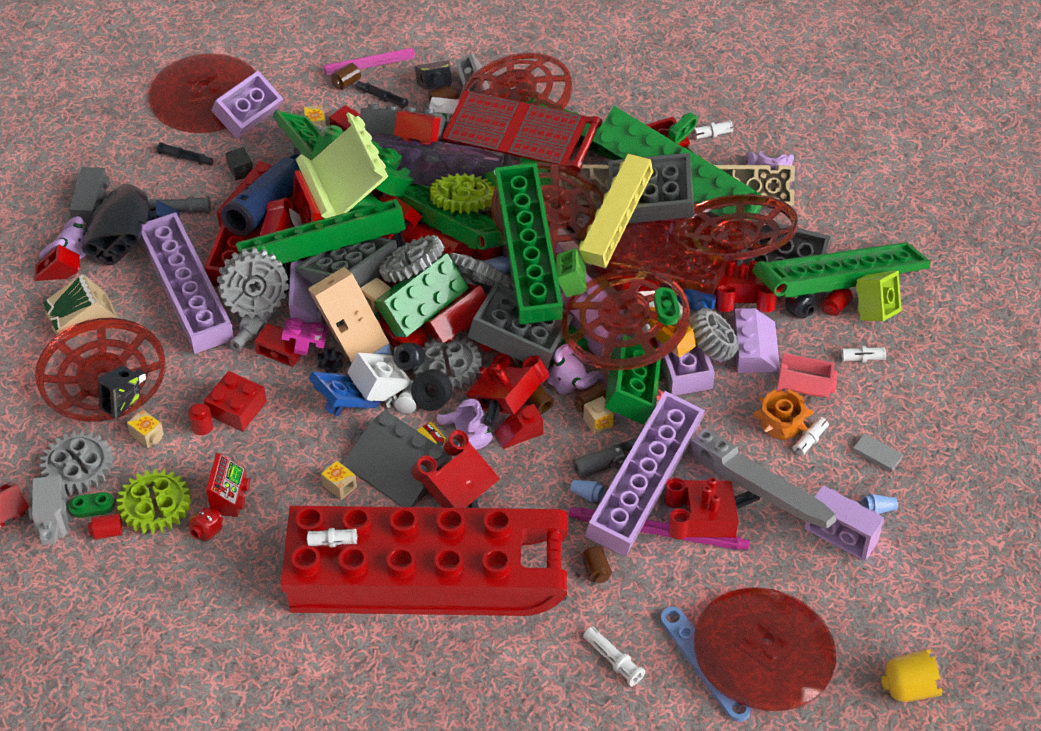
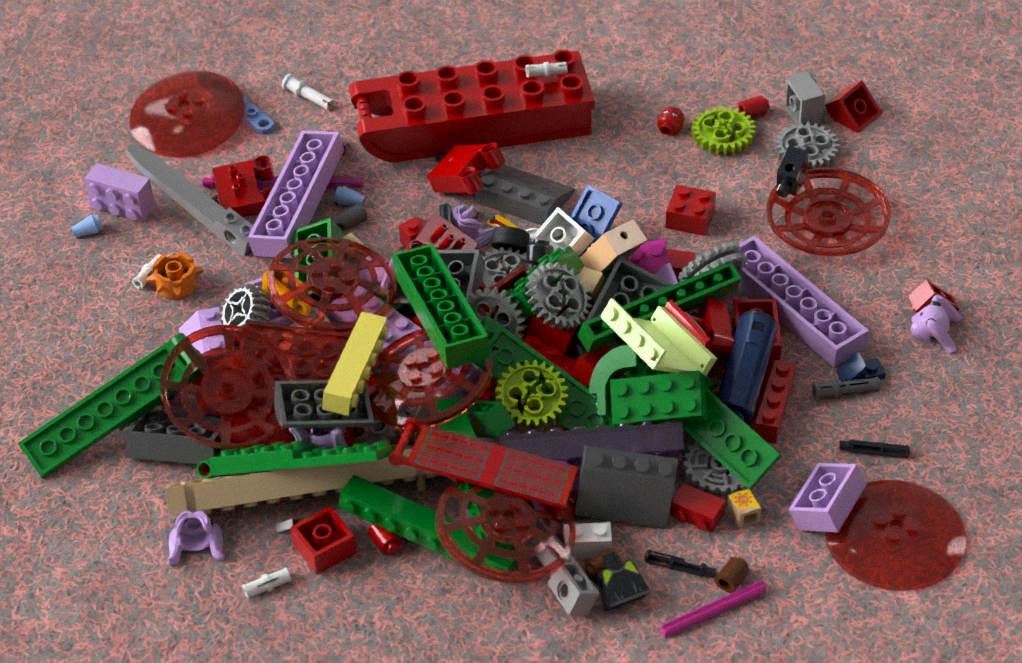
camera: 170 degrees right, 5 degrees down
slope [43,274,119,339] -> none
green plate [68,492,115,518] -> none
dark grey brick [69,167,110,223] -> none
black panel [82,183,149,266] -> none
tan brick [127,410,164,448] -> none
red brick [188,403,213,435] -> none
red slope [206,453,250,517] -> none
pearl dark grey brick [225,147,253,180] -> none
brick [321,461,357,500] -> none
red brick [394,111,441,145] -> none
bright green brick [557,248,586,297] -> none
green plate [653,287,680,325] -> none
green plate [668,112,698,144] -> none
coral window [777,353,838,400] -> none
white pin [841,346,886,363] -> none
light grey tile [853,434,903,473] -> none
lime slope [856,270,902,321] -> none
yellow cylinder [881,648,942,702] -> none

